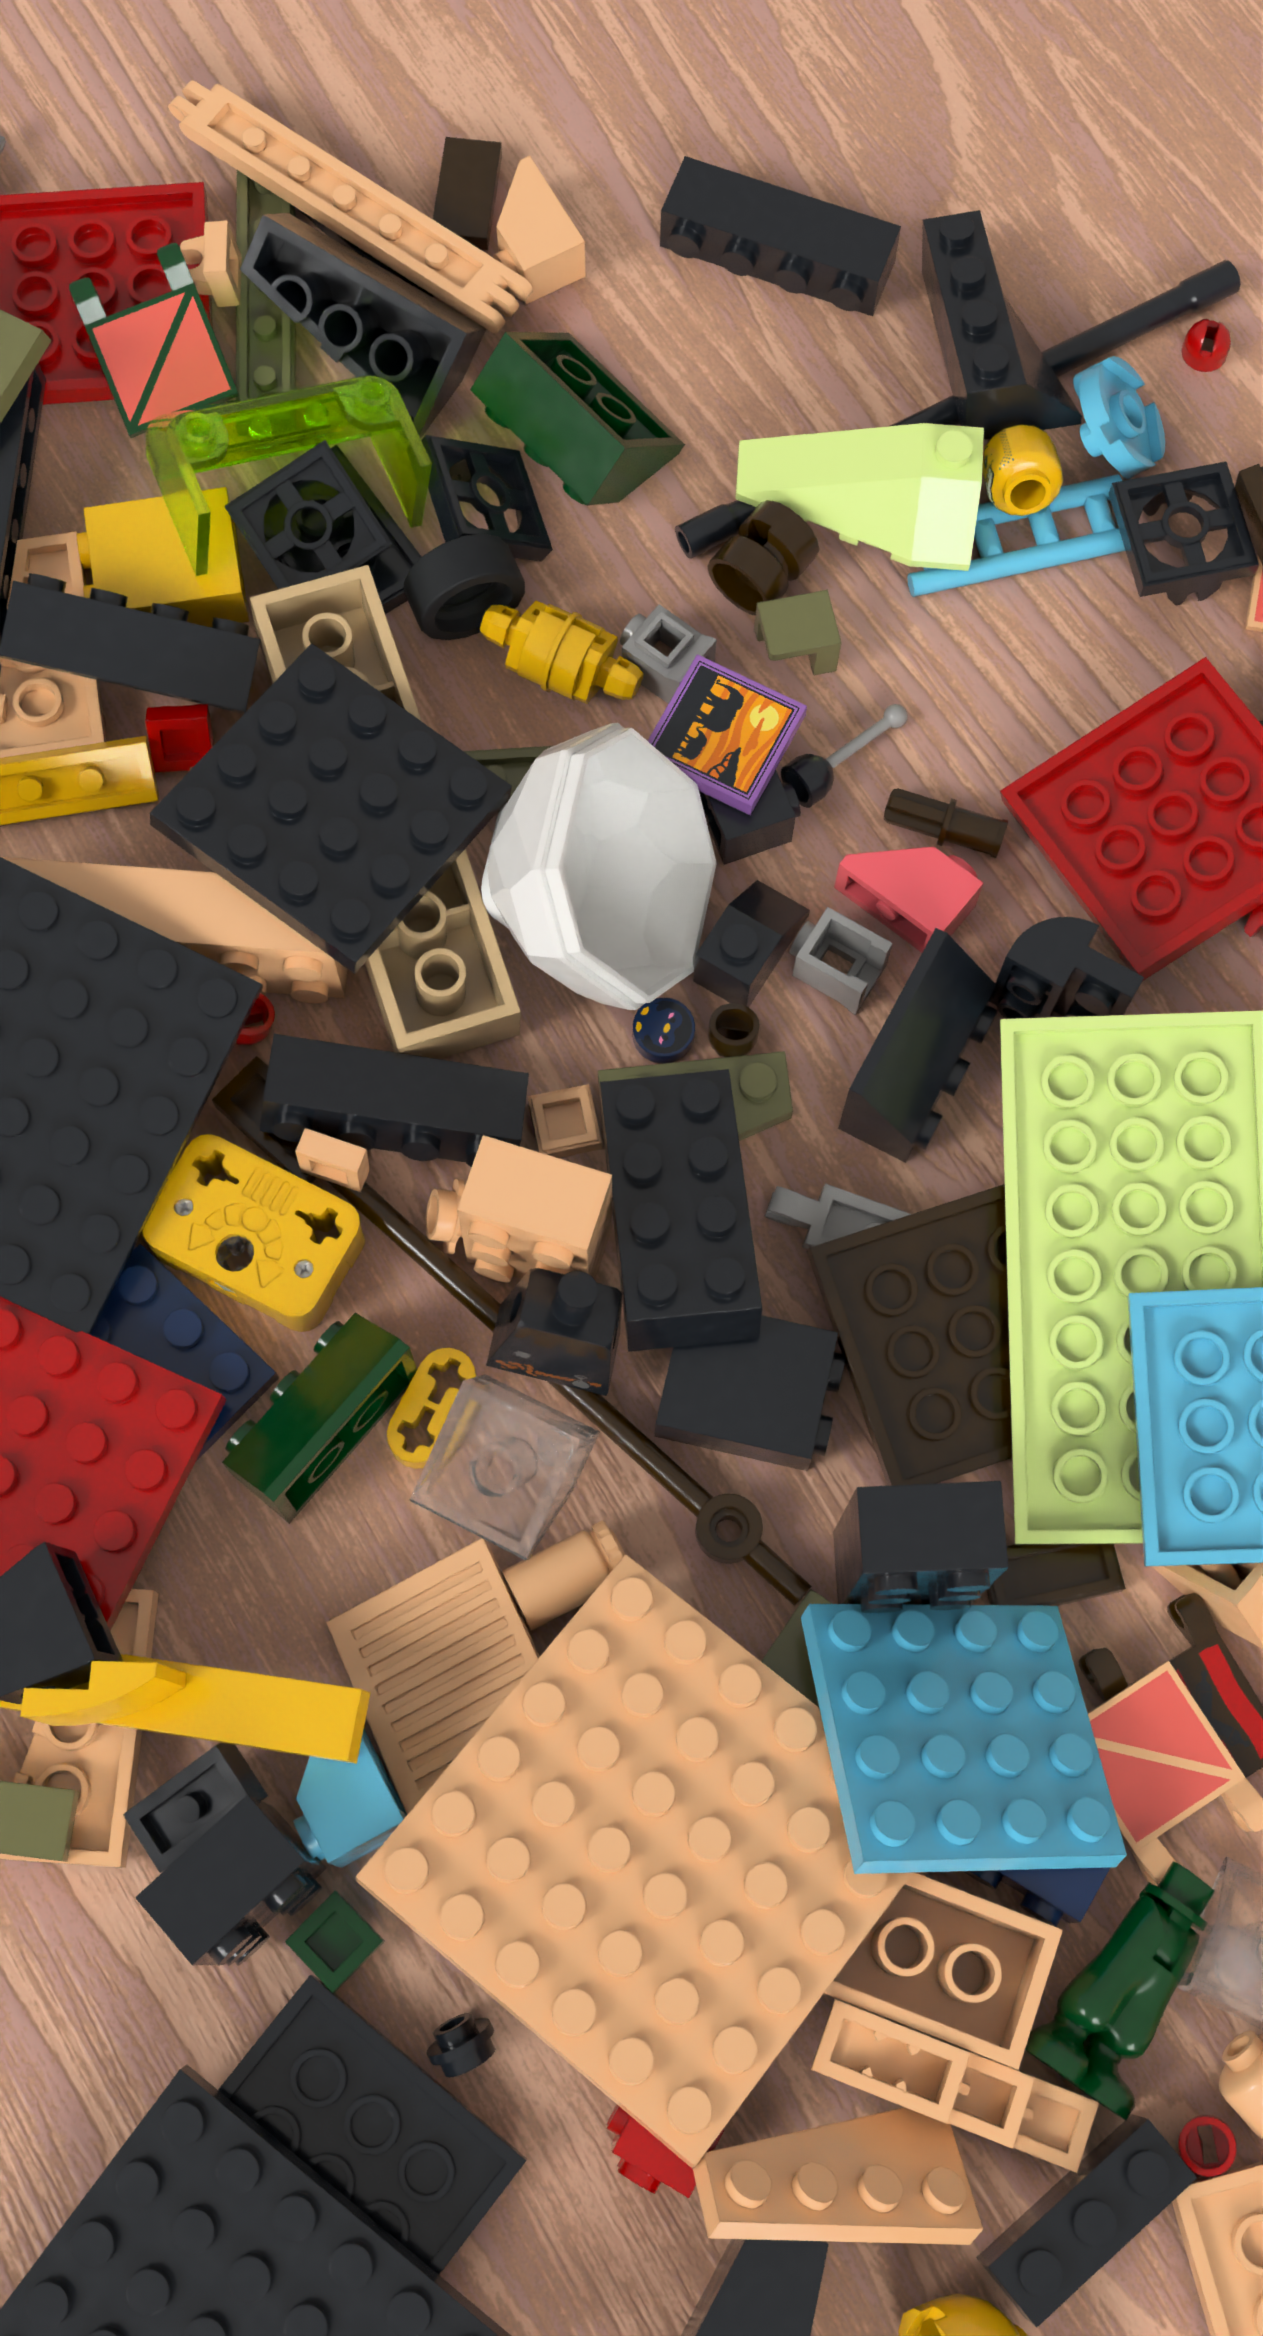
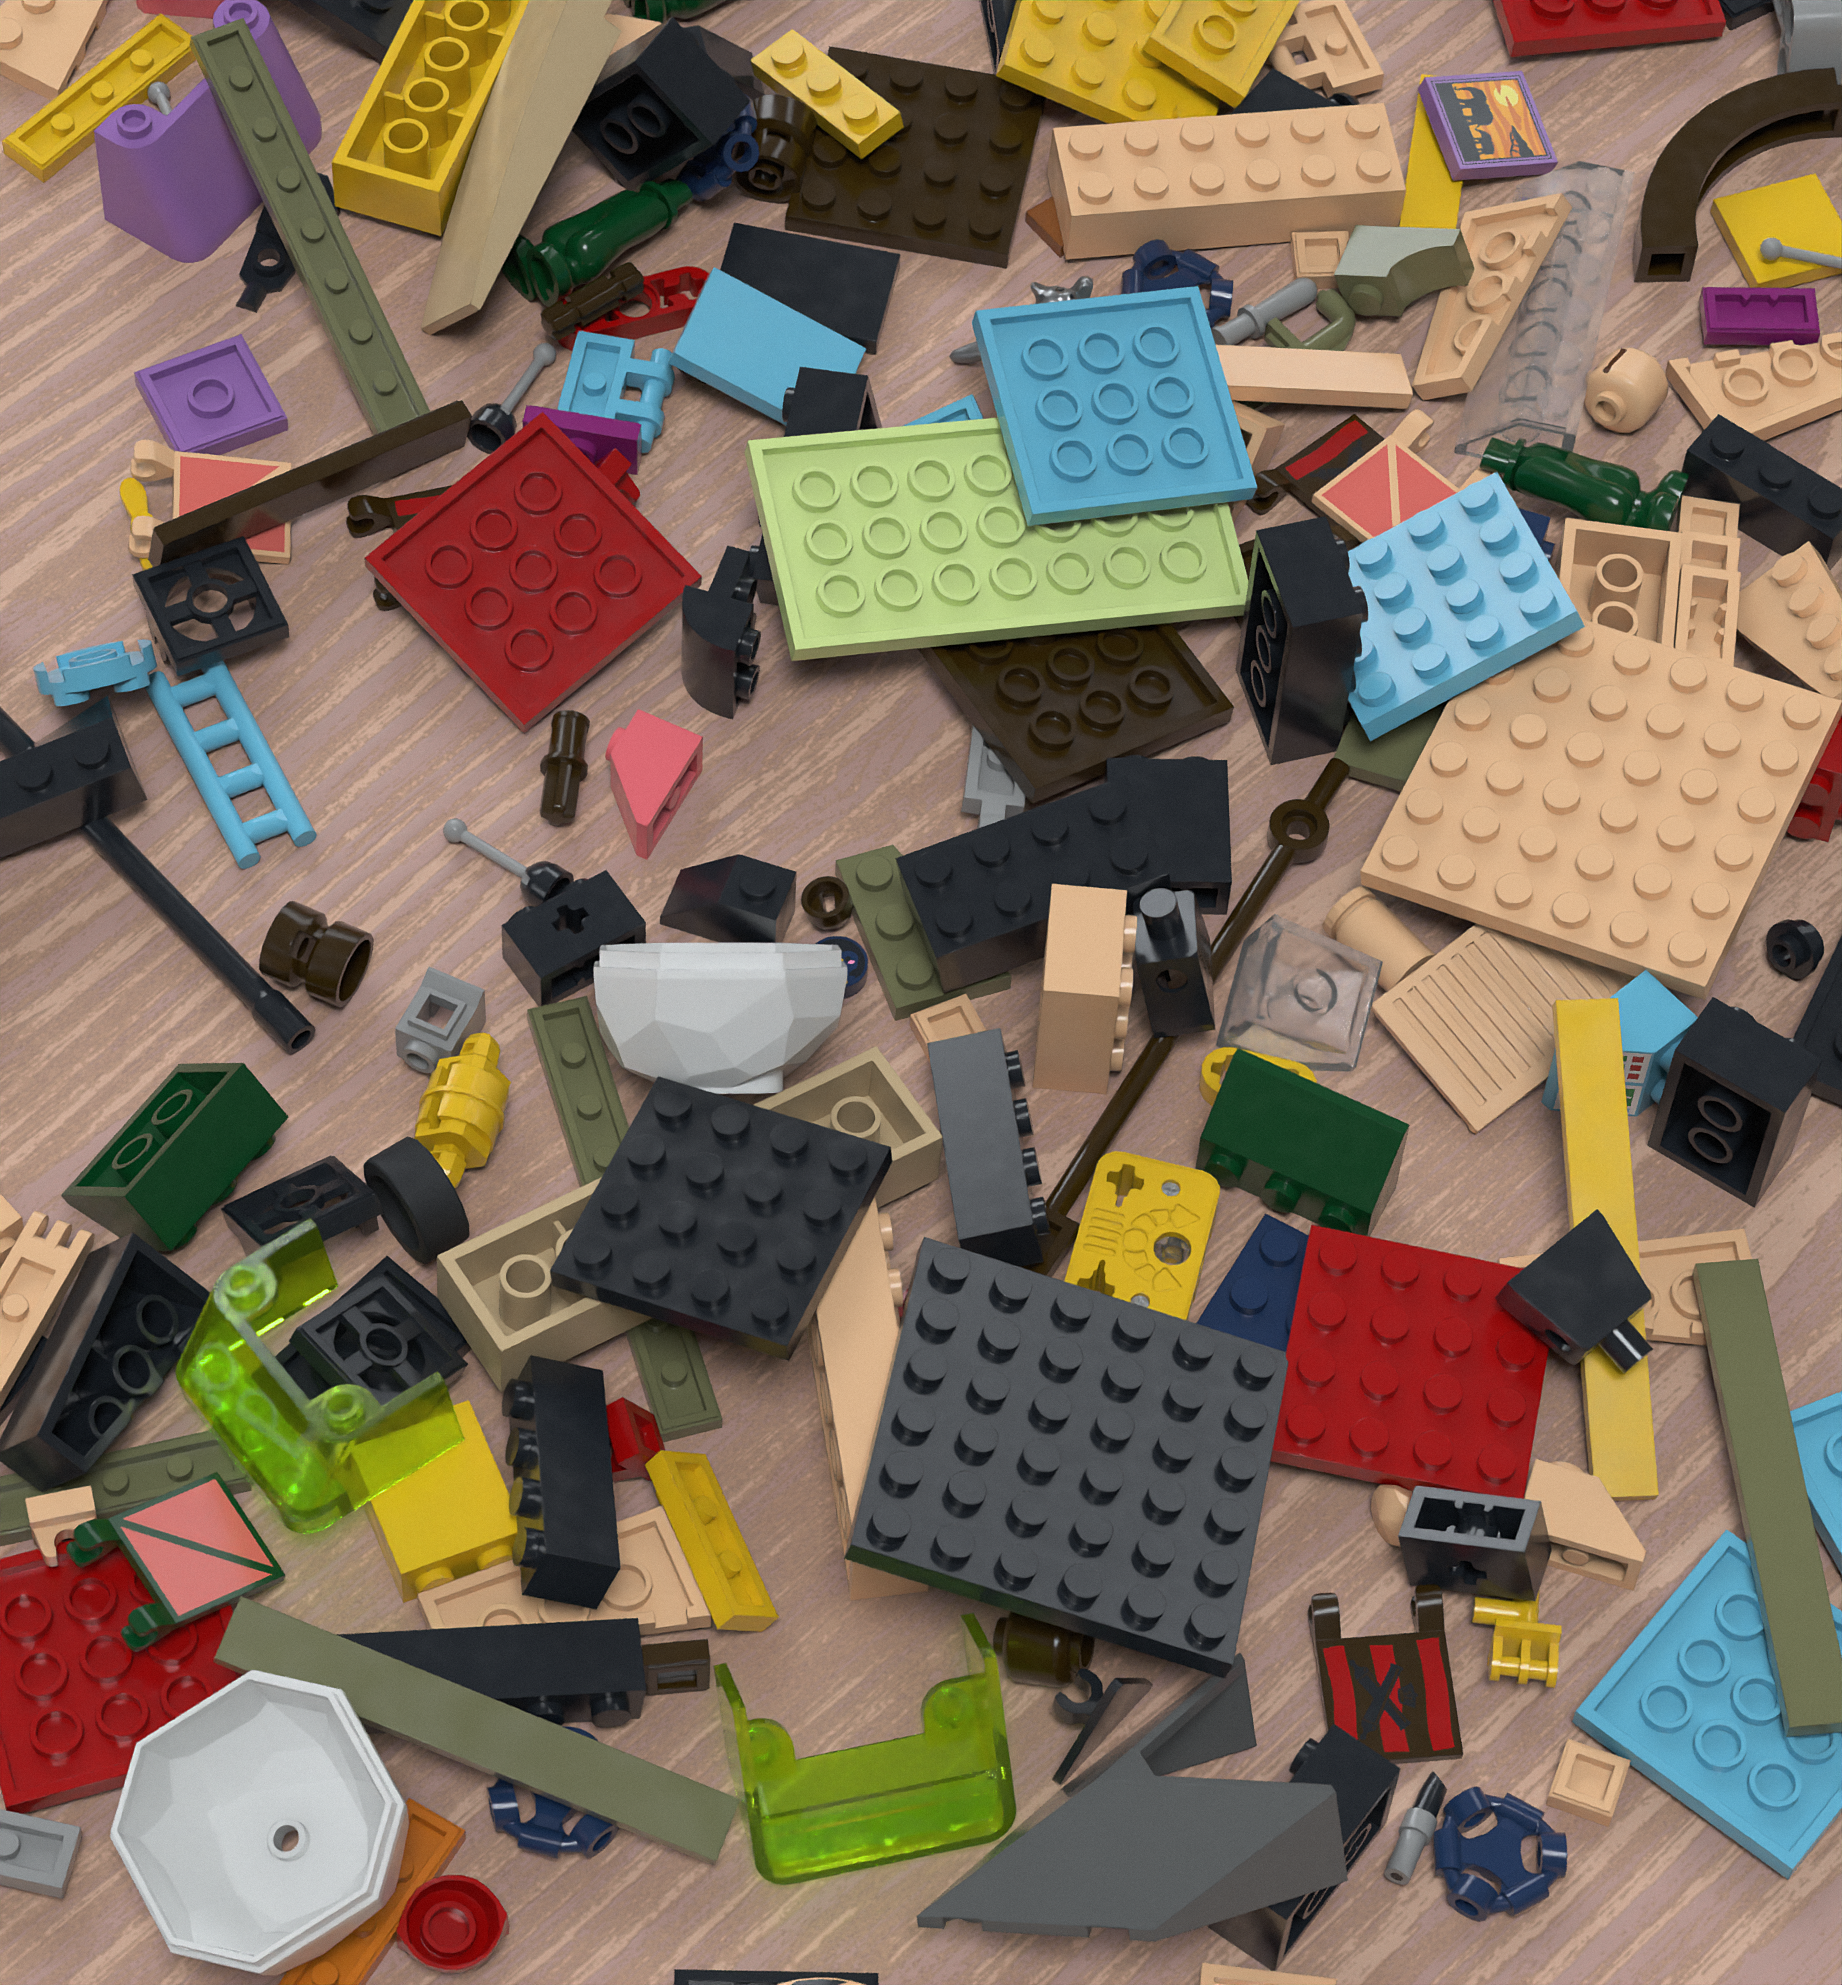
camera: 105 degrees left, 15 degrees down
yellow slope [20,1661,187,1726] -> none
black plate [123,1743,268,1873] -> none
light nougat tile [296,1128,370,1192] -> none
light nougat plate [425,1179,465,1255] -> none
tile [648,654,807,815] -> none
yellowish green wedge [735,423,984,571] -> none
olive panel [754,590,841,675] -> none
light grey window [789,907,893,1015] -> none
black slope [838,928,998,1163] -> none
yellow head [982,425,1063,516] -> none
red hinge [1178,2115,1237,2177] -> none

